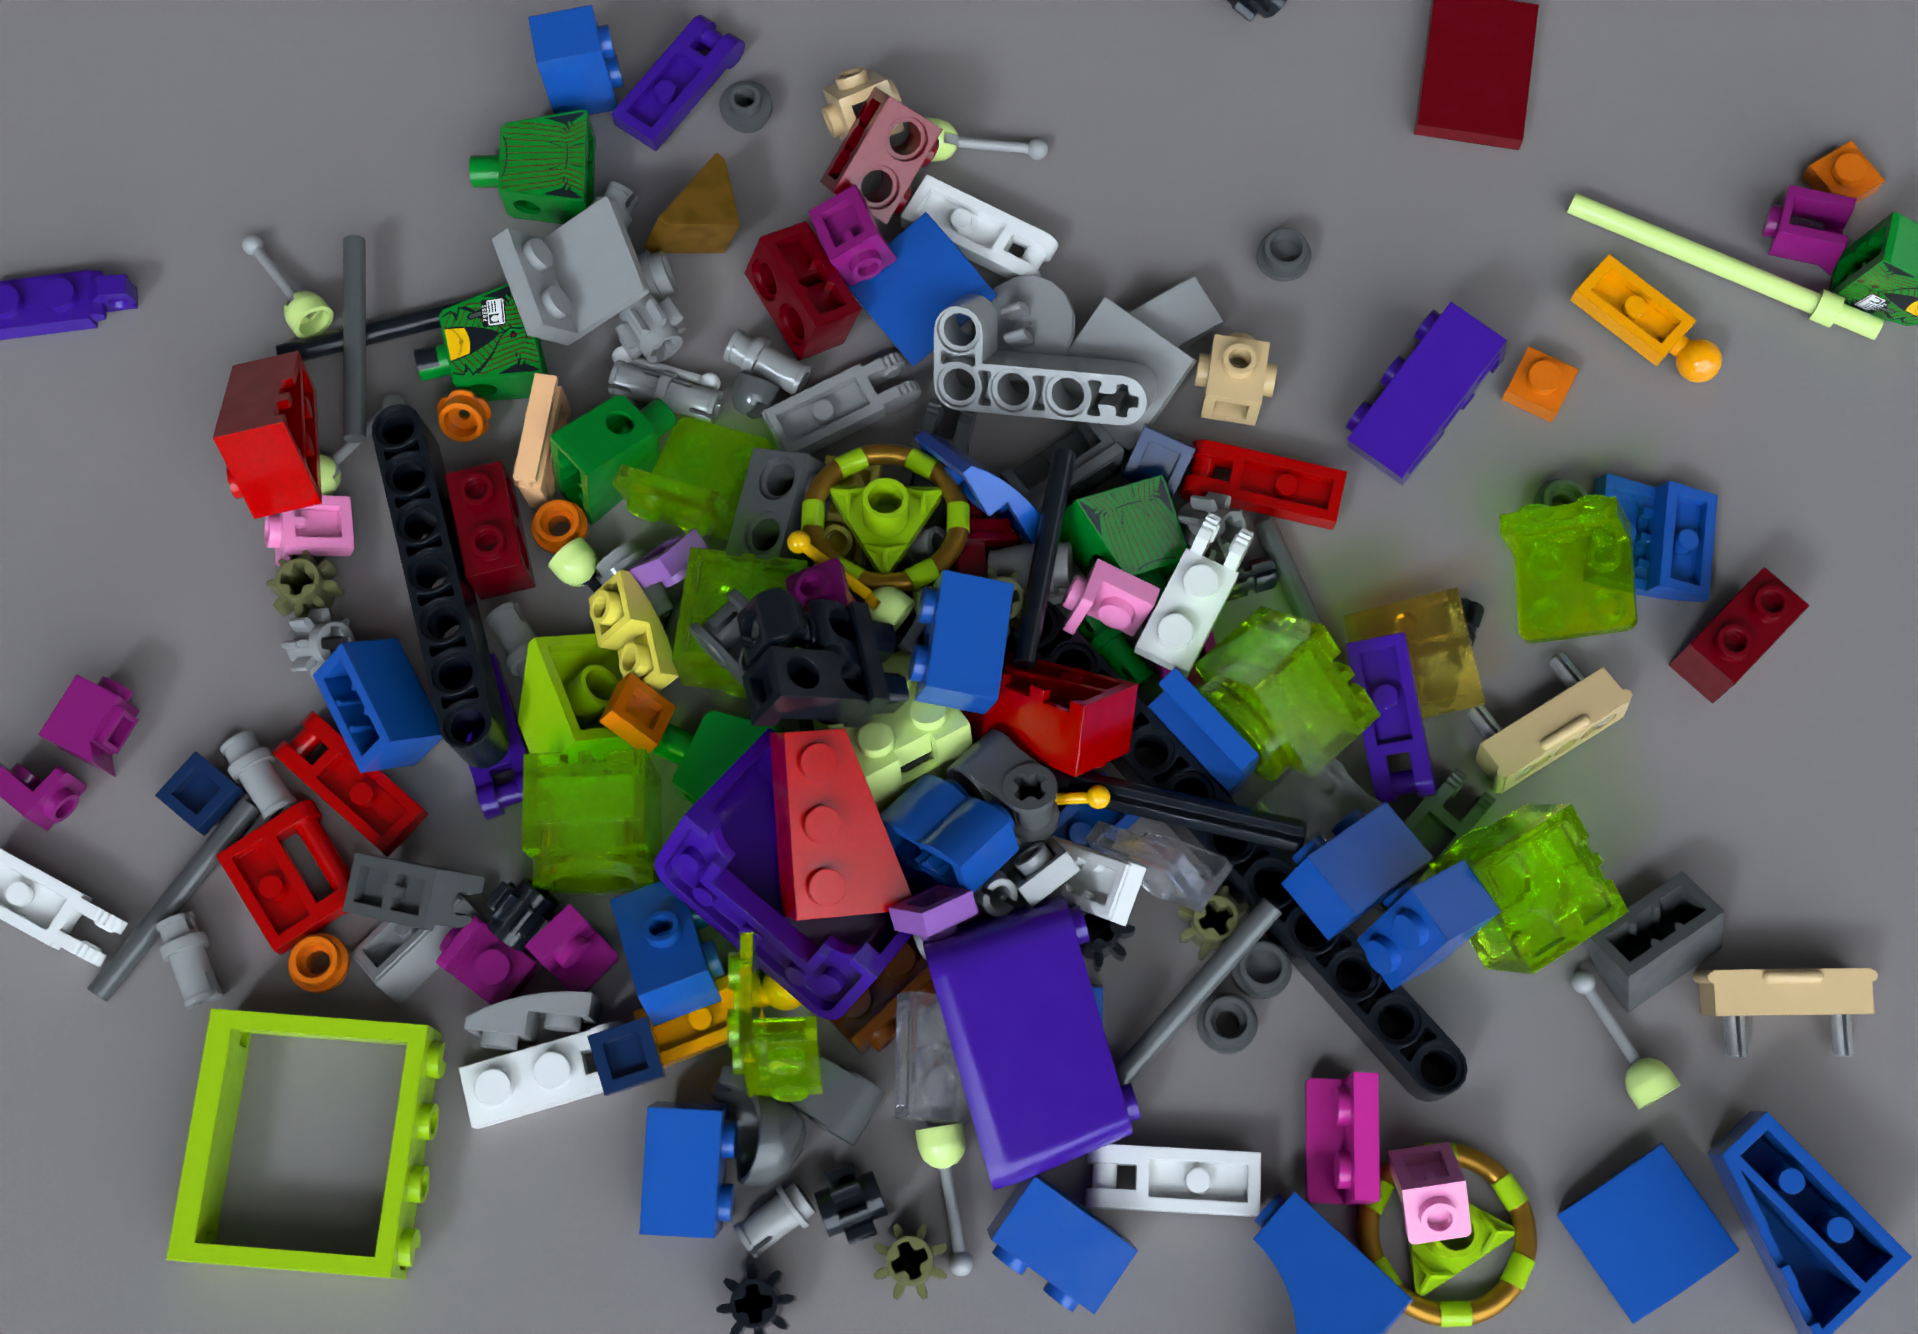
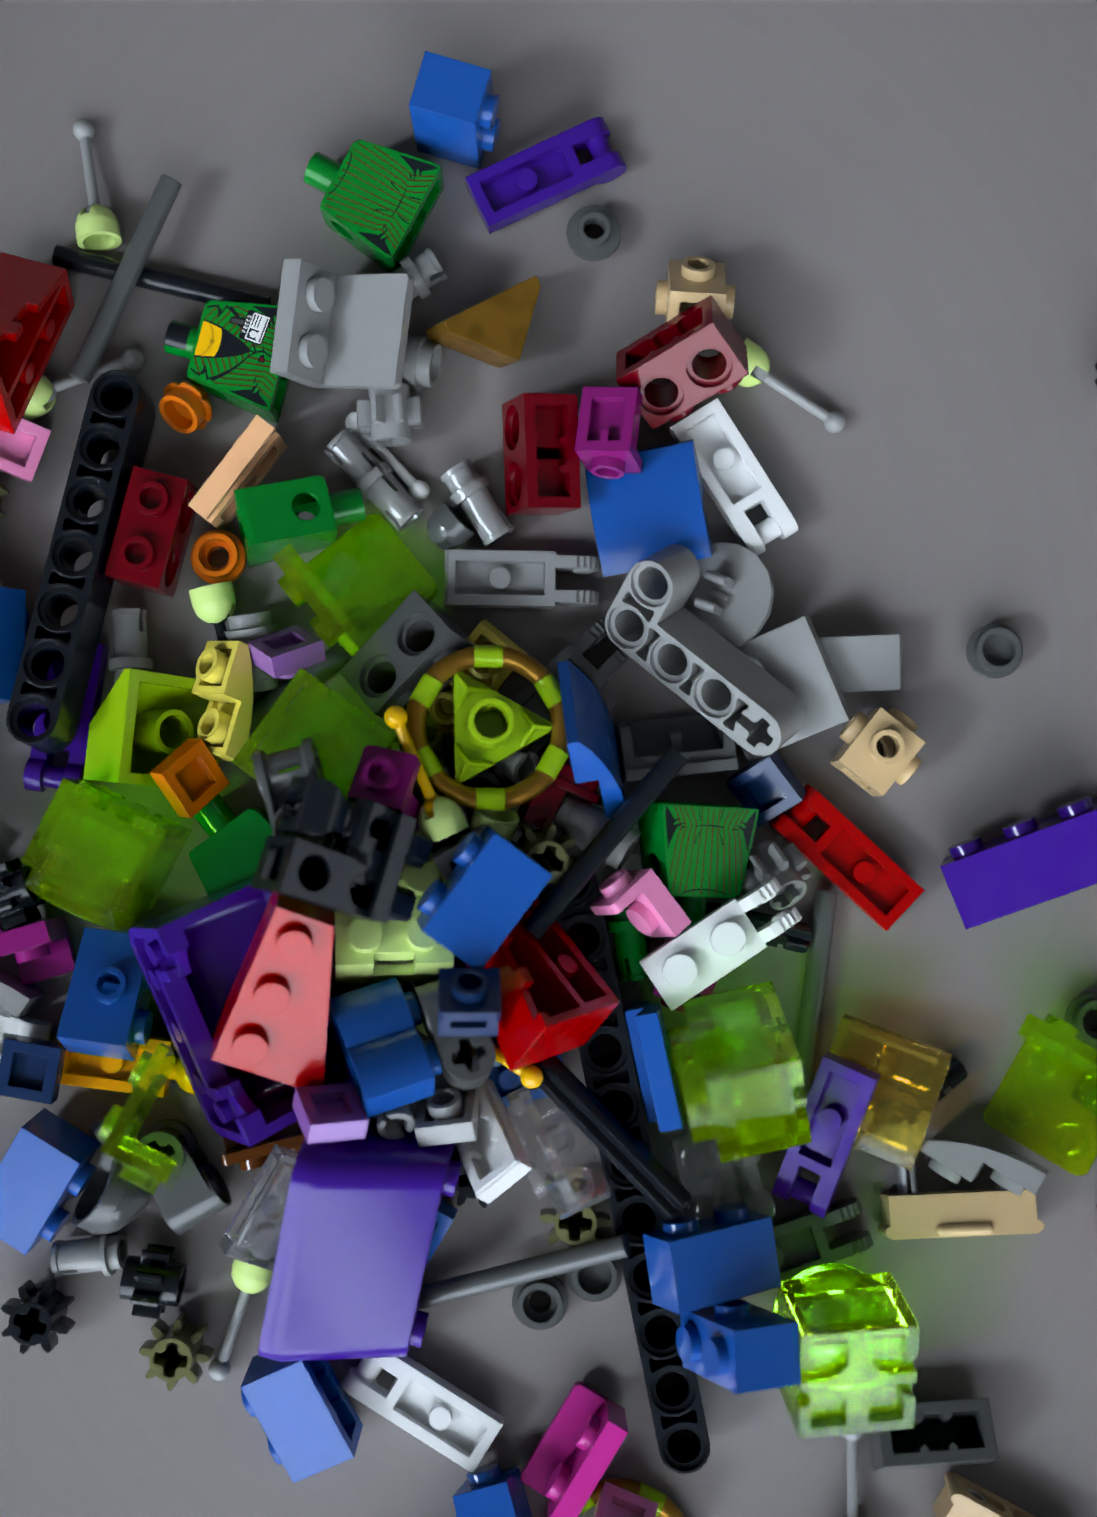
camera: 25 degrees right, 15 degrees up
none -> dark blue bracket [438,968,502,1036]
none -> light grey slope [920,1138,1049,1196]

